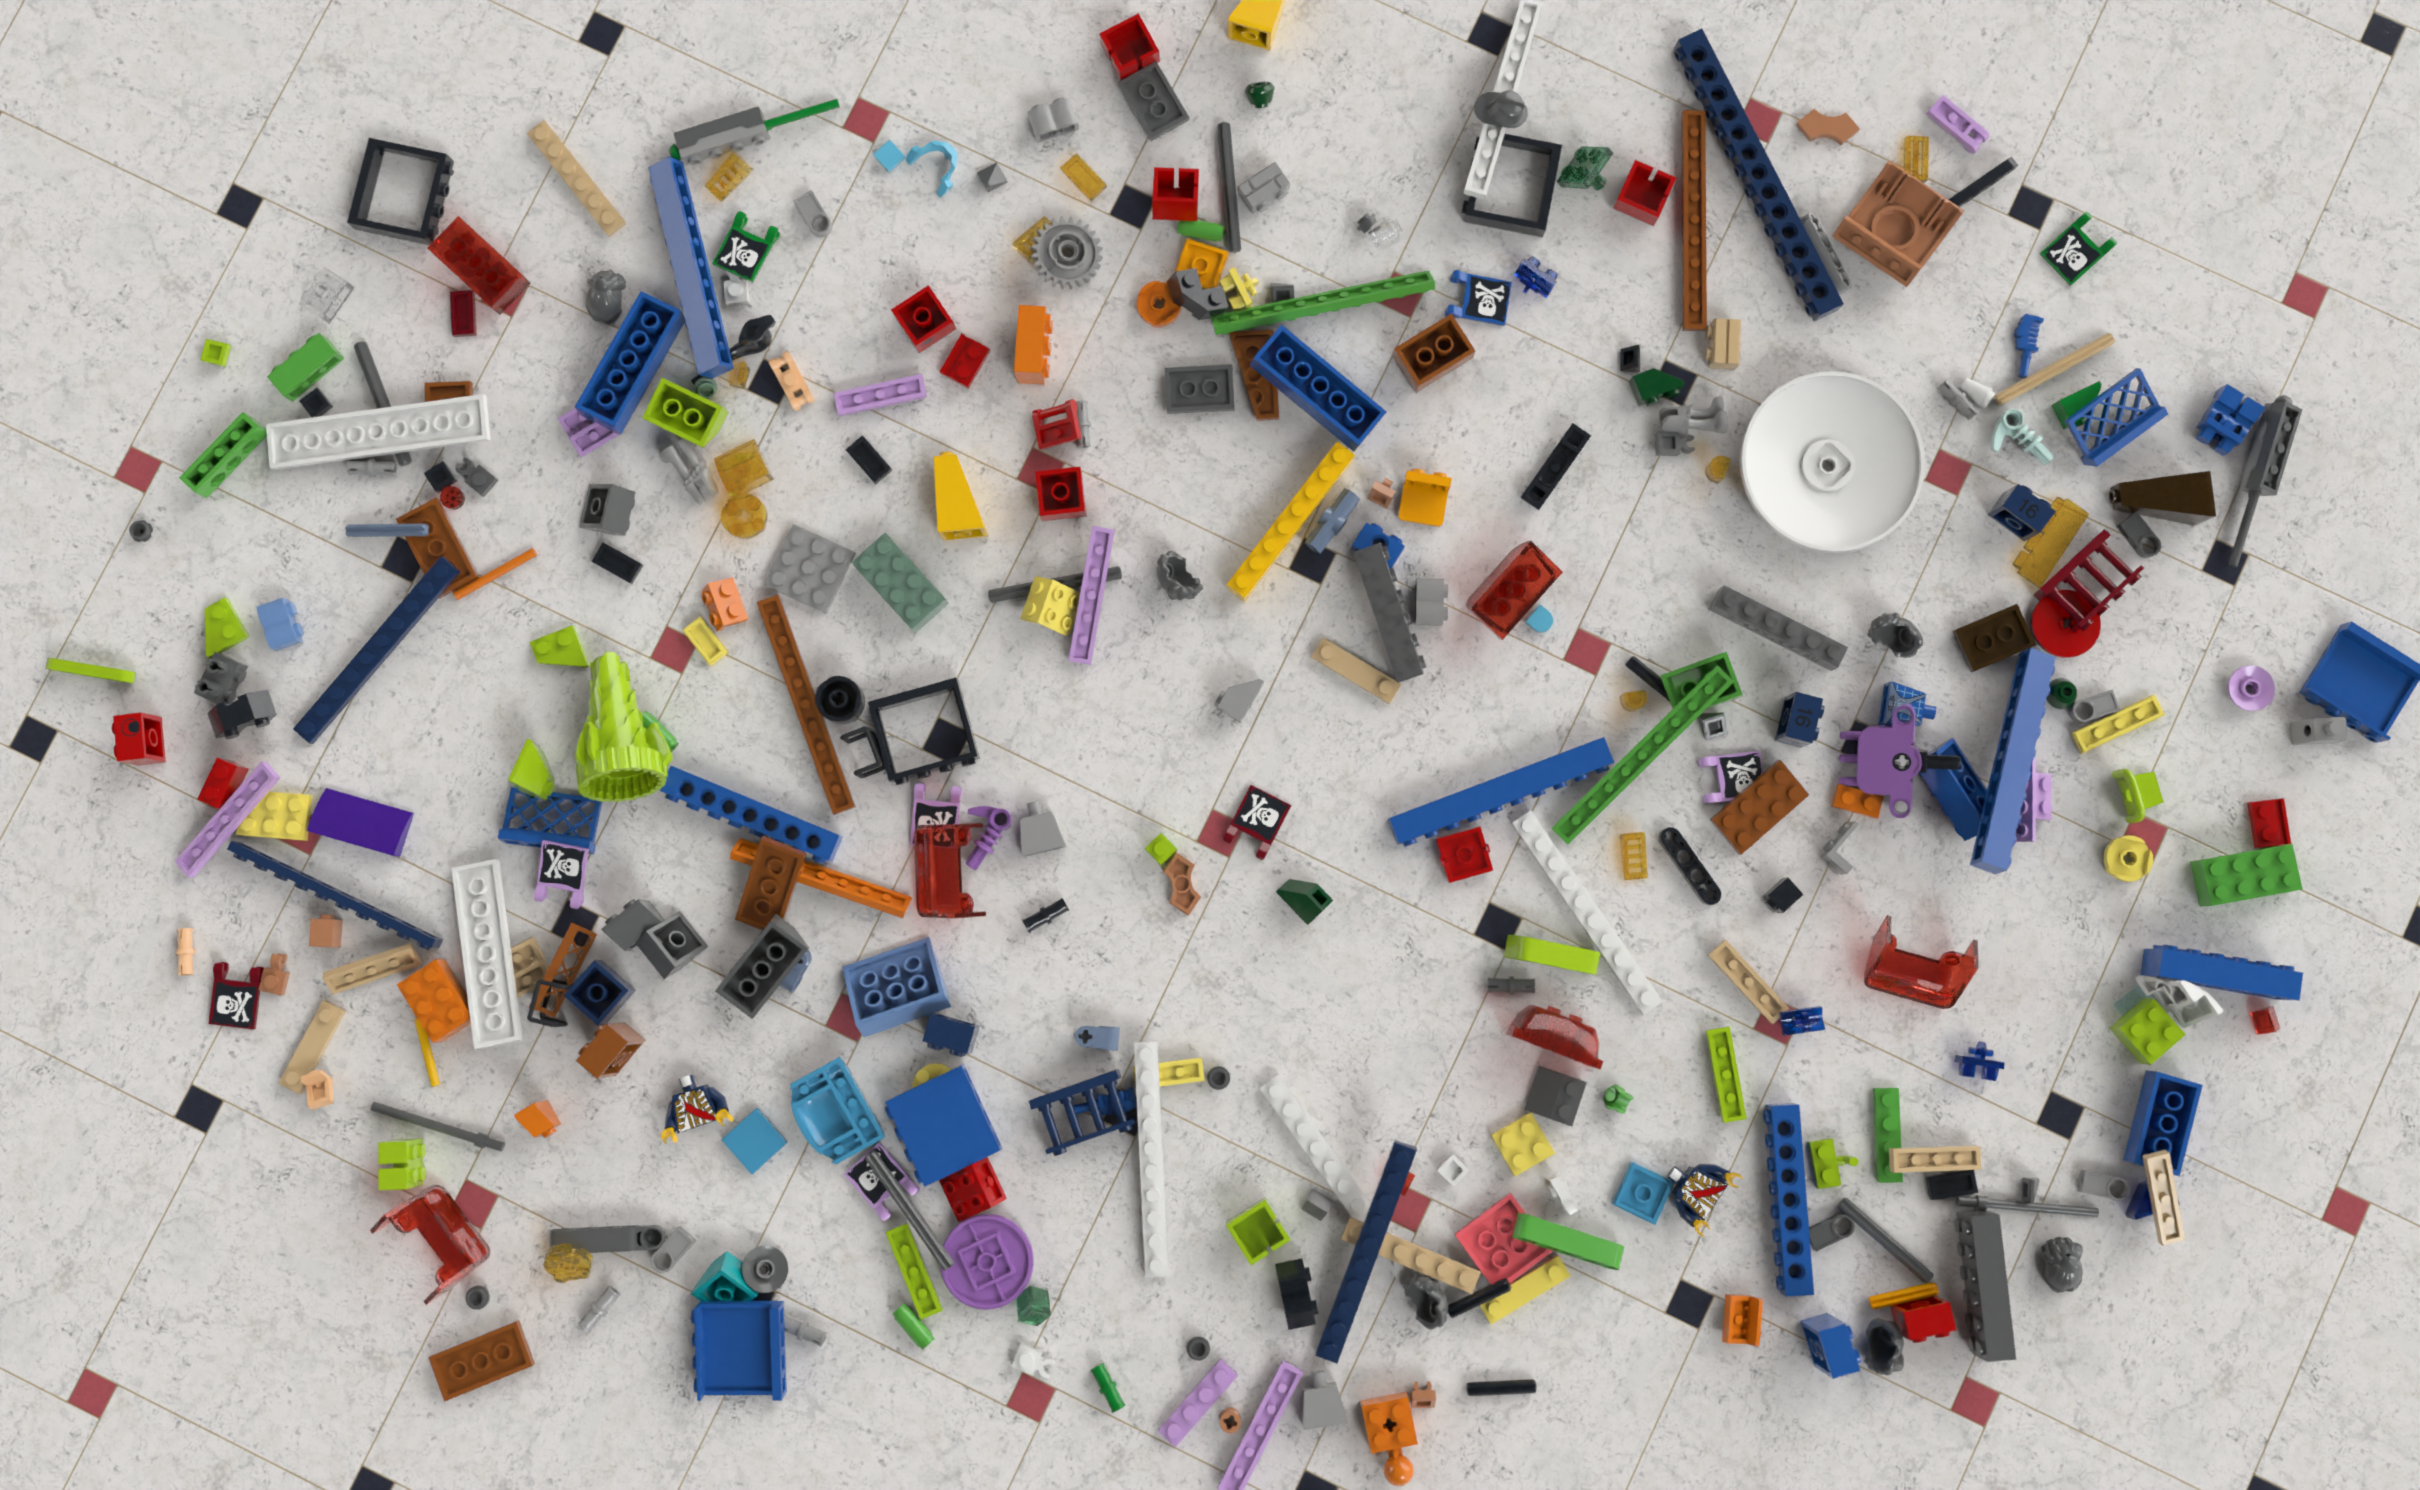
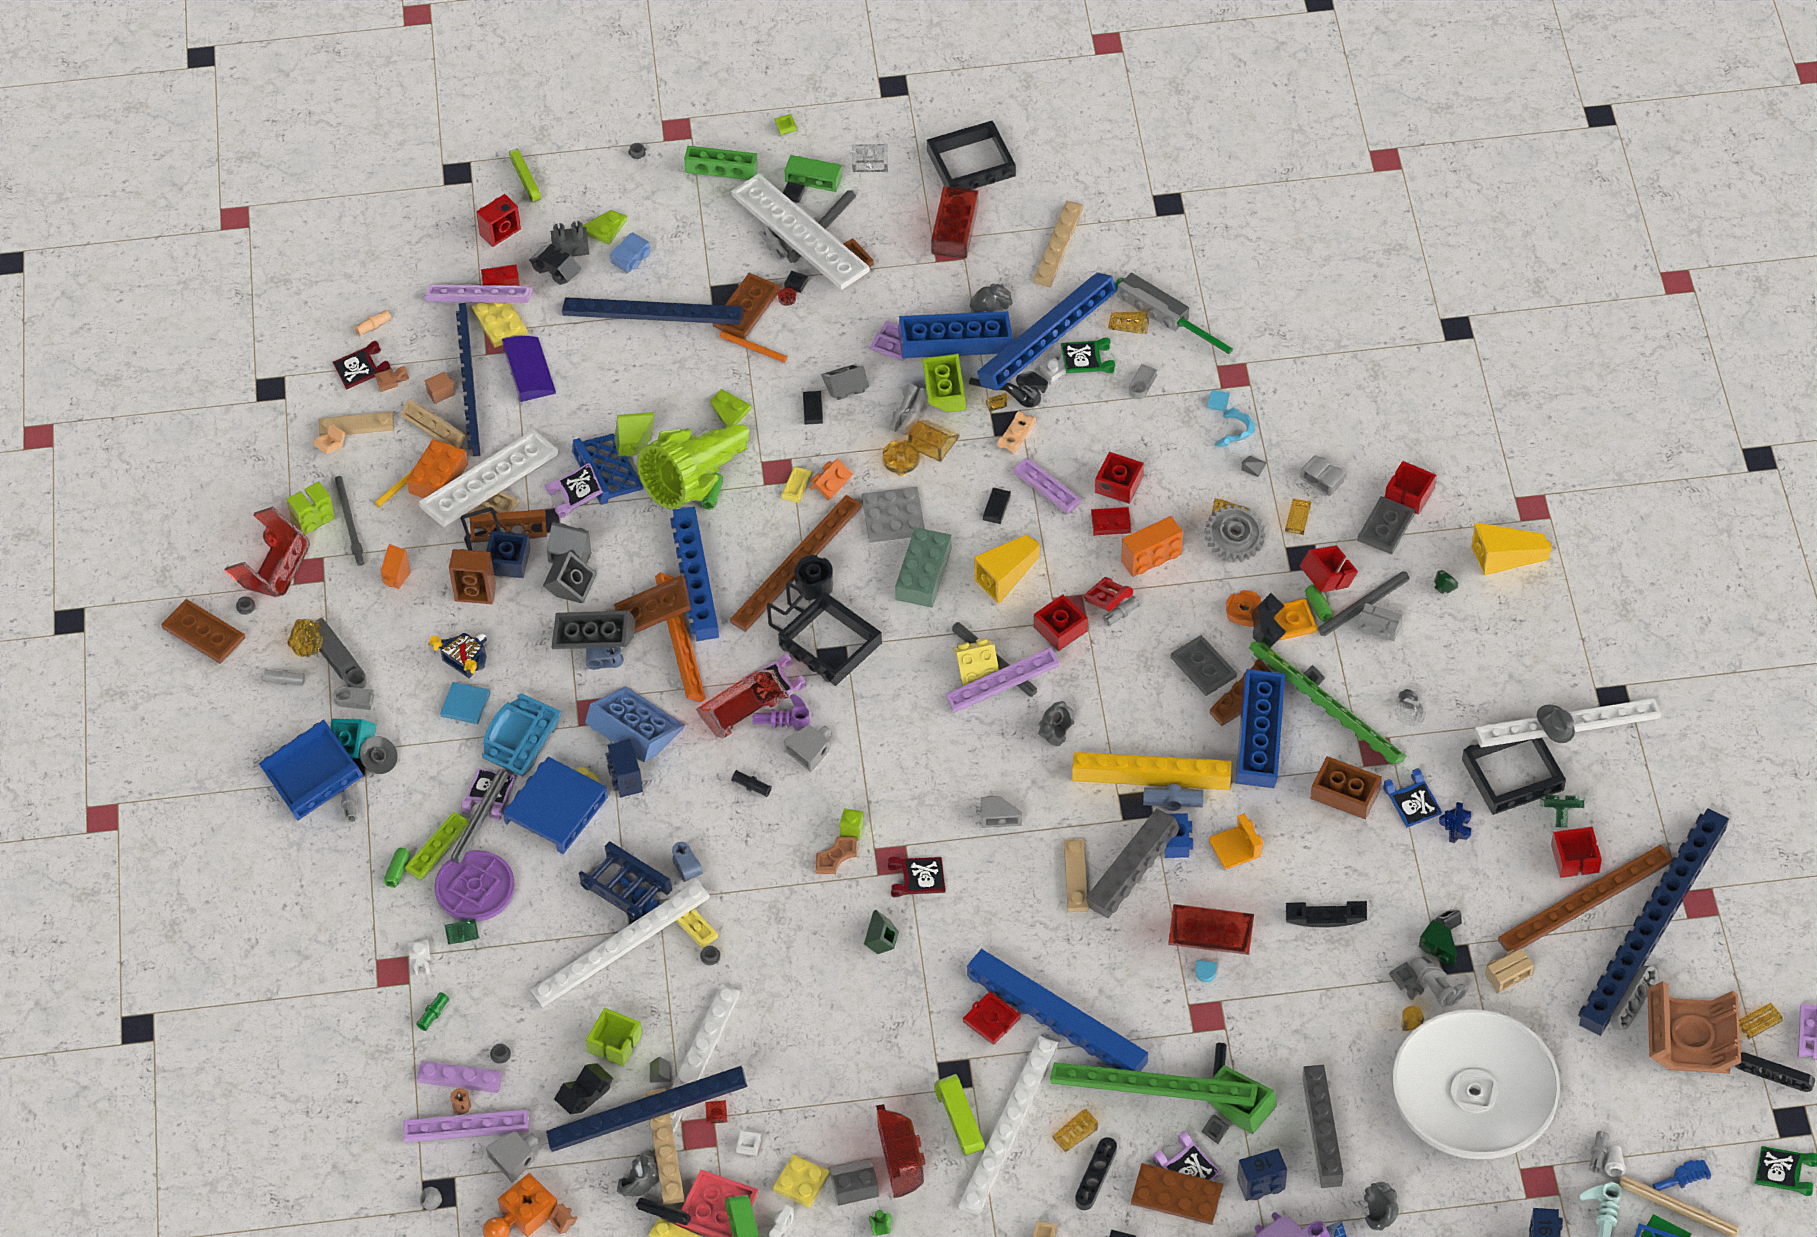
camera: 55 degrees right, 30 degrees down
sand blue axle [345,524,429,537] -> none
dark red tile [450,290,477,337] -> none
dark grey plate [455,458,498,497] -> none
sand green plate [694,377,717,399] -> none
red bracket [939,1157,1007,1222] -> none
light yellow hips [1219,267,1259,311] -> none
nougat tile [1367,478,1396,509] -> none
light grey brick [1415,578,1448,626] -> none
dark grey pin [1488,976,1535,995] -> none
clear yellow brick [1620,690,1647,712] -> none
nougat tile [1796,109,1860,145] -> none

